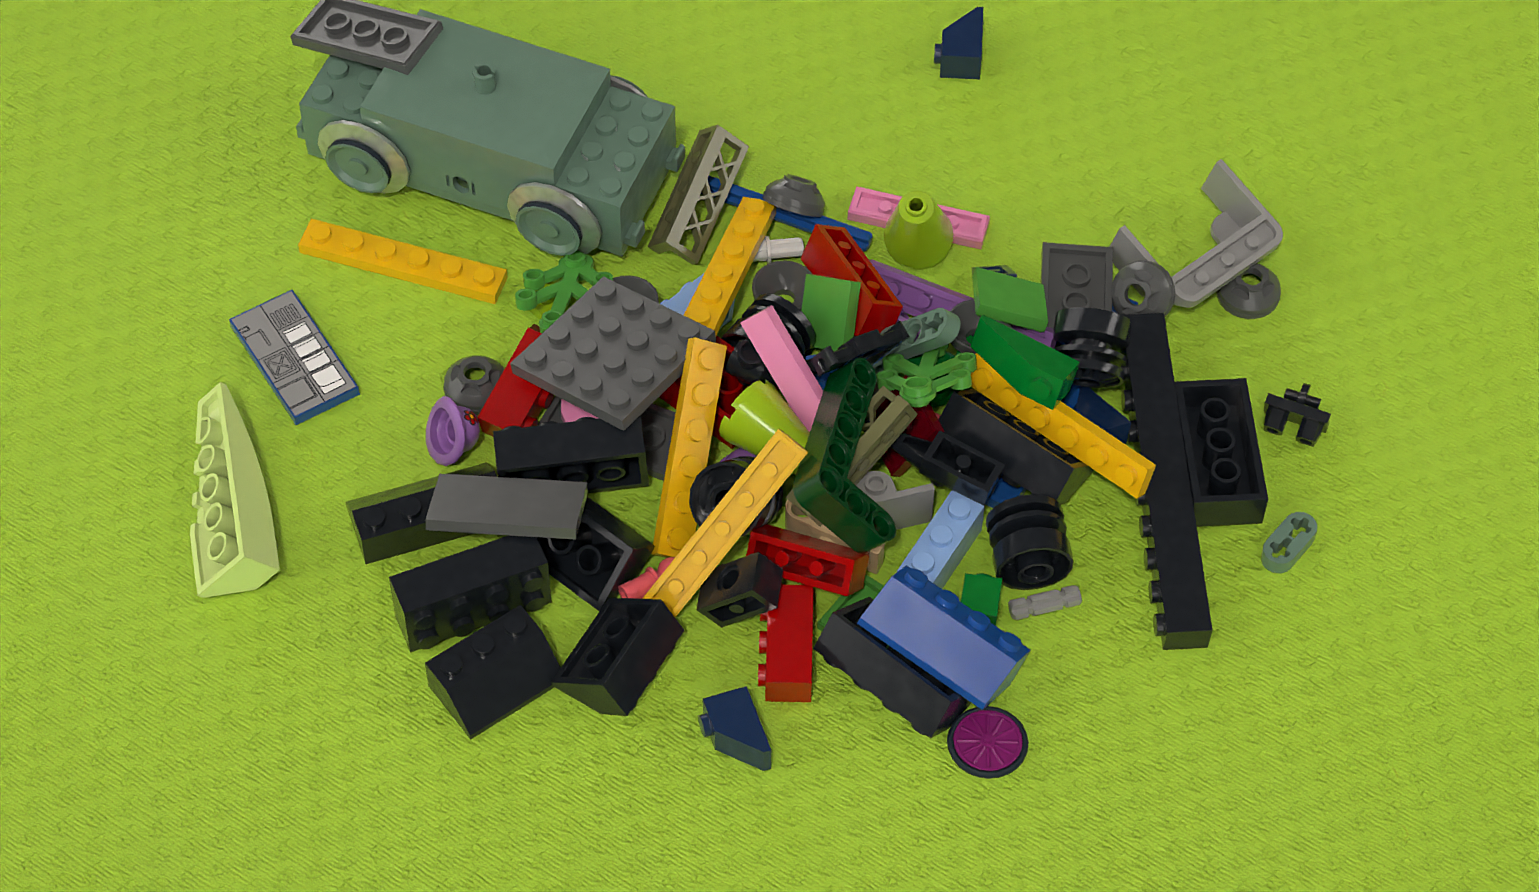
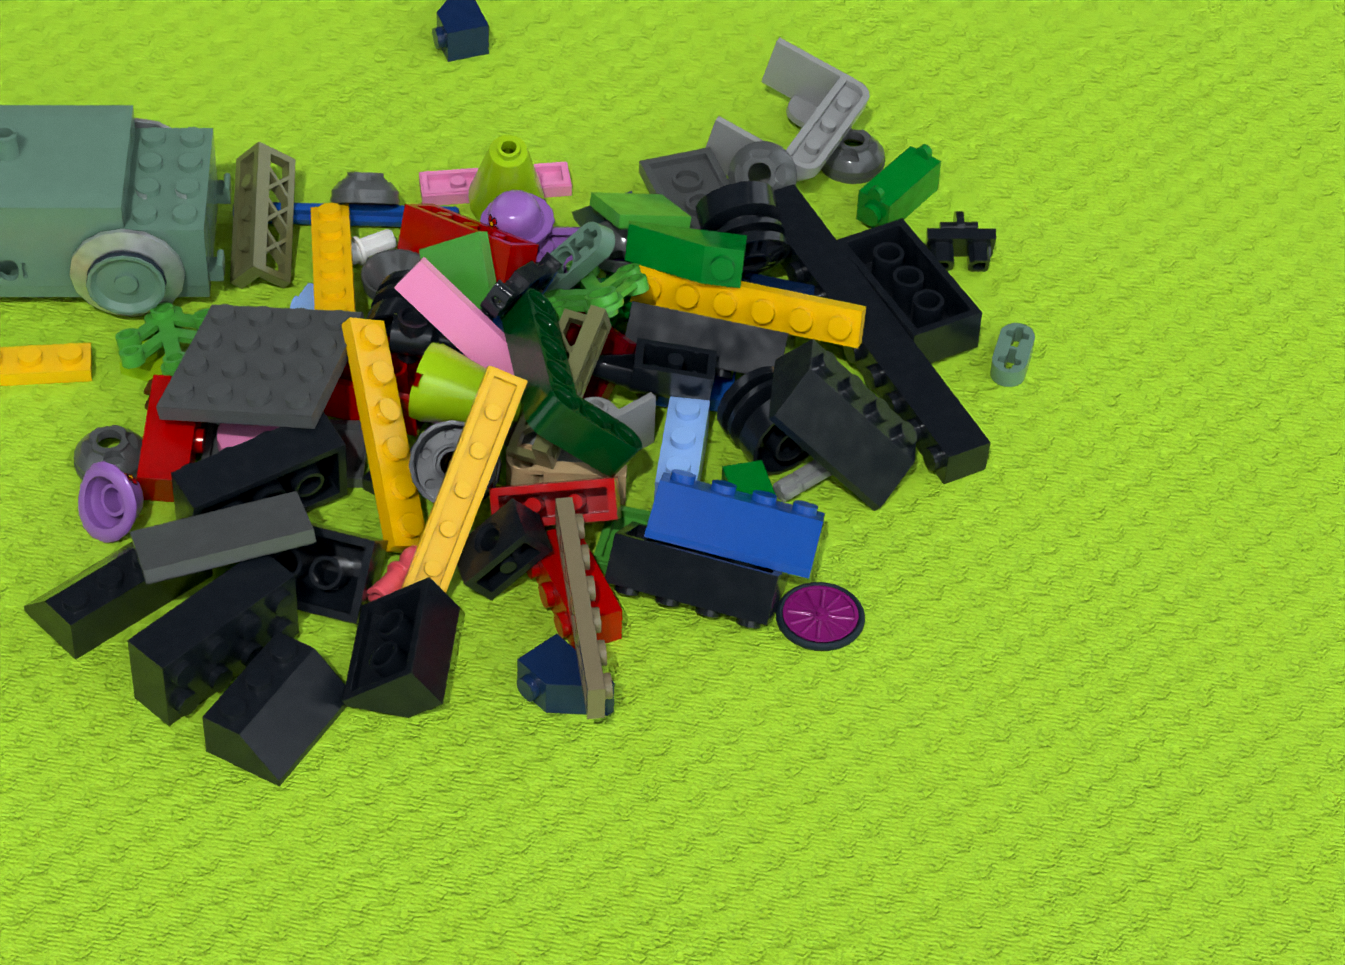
camera: 25 degrees left, 10 degrees down
none -> medium lavender hat [480,190,555,244]
none -> dark tan plate [555,497,613,719]
none -> black slope [768,339,917,511]
none -> green brick [856,144,941,228]

